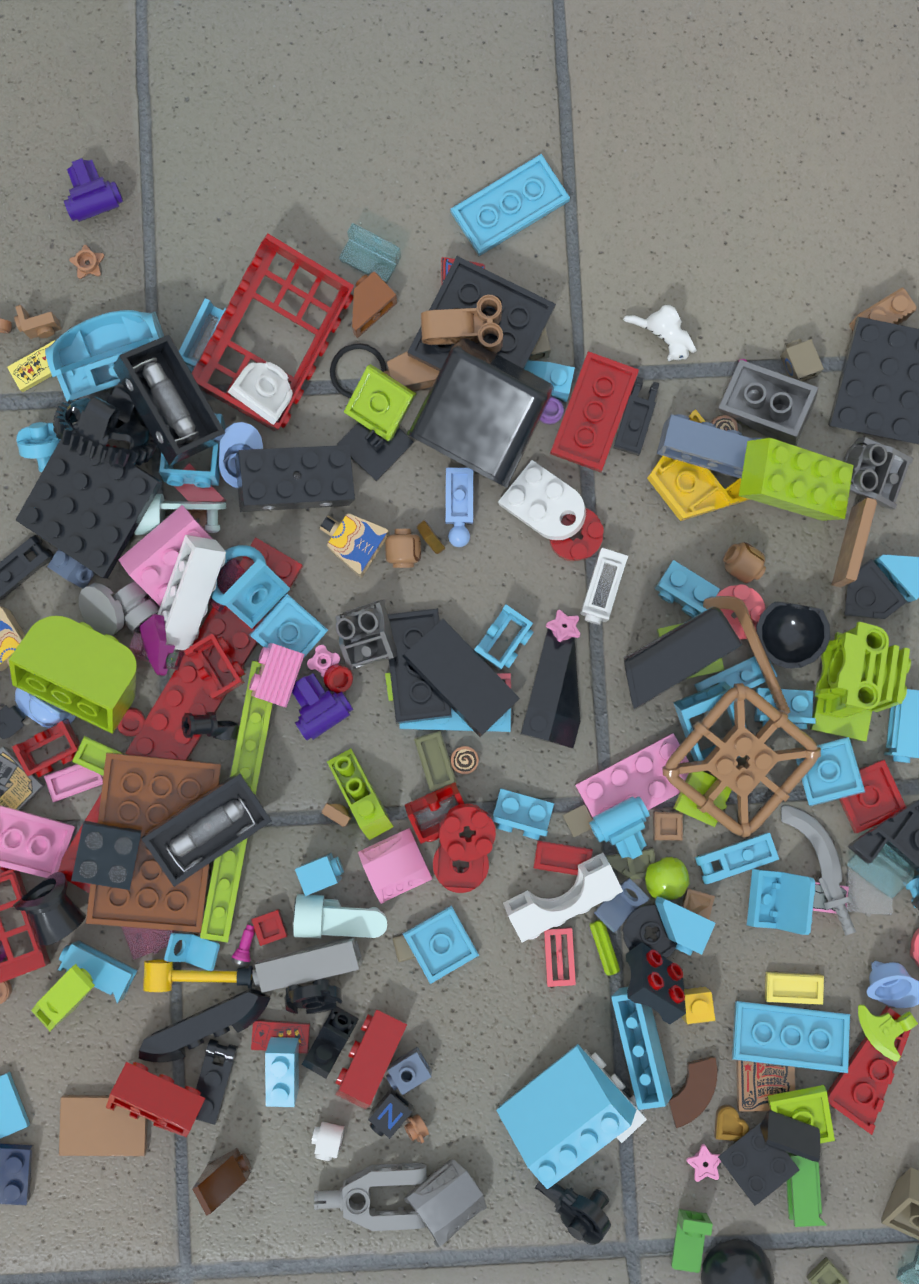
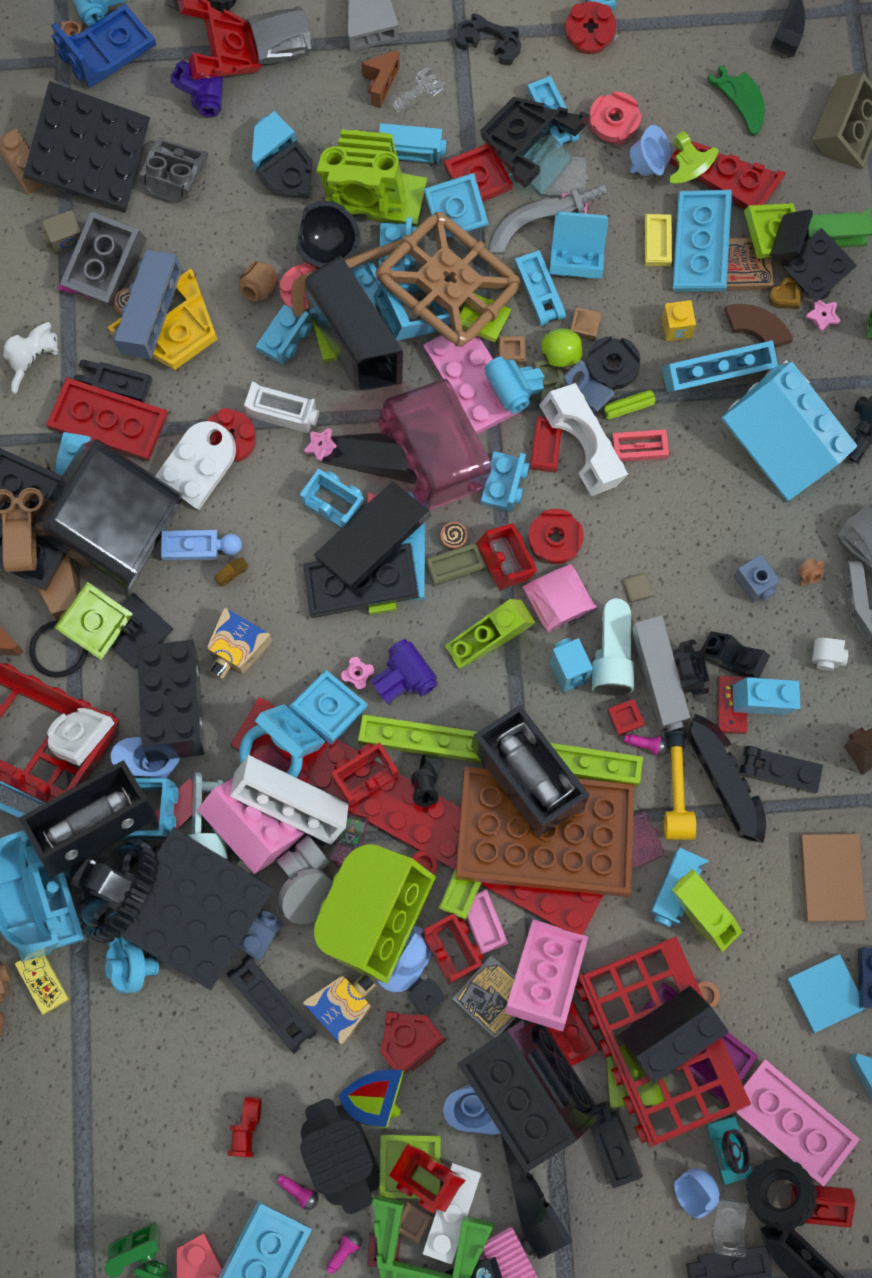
camera: 90 degrees left, 10 degrees down
black hat [13,872,86,946] -> none
black brick [71,821,142,890] -> none
red wedge [106,1062,205,1137] -> none
magenta slope [140,614,175,676] -> none
medium azure bracket [164,933,220,971] -> none
bright pink brick [249,643,305,707] -> none
medium nougat tile [321,803,352,827] -> none
red tile [324,664,353,693] -> none
flat silver slope [335,600,397,671] -> none
red wedge [335,1010,407,1110] -> none
black brick [368,1087,413,1139] -> none
medium nougat head [385,529,421,568] -> none
medium azure tile [402,906,479,984] -> none
red plate [438,804,496,861] -> none
dark tan piece [563,805,592,837] -> none
black brick [626,943,686,1024] -> none
medium azure slope [655,896,716,956] -> none
lime brick [739,438,854,521] -> none
medium nougat tile [831,497,877,588] -> none
none -> clear pink windscreen [378,378,491,510]

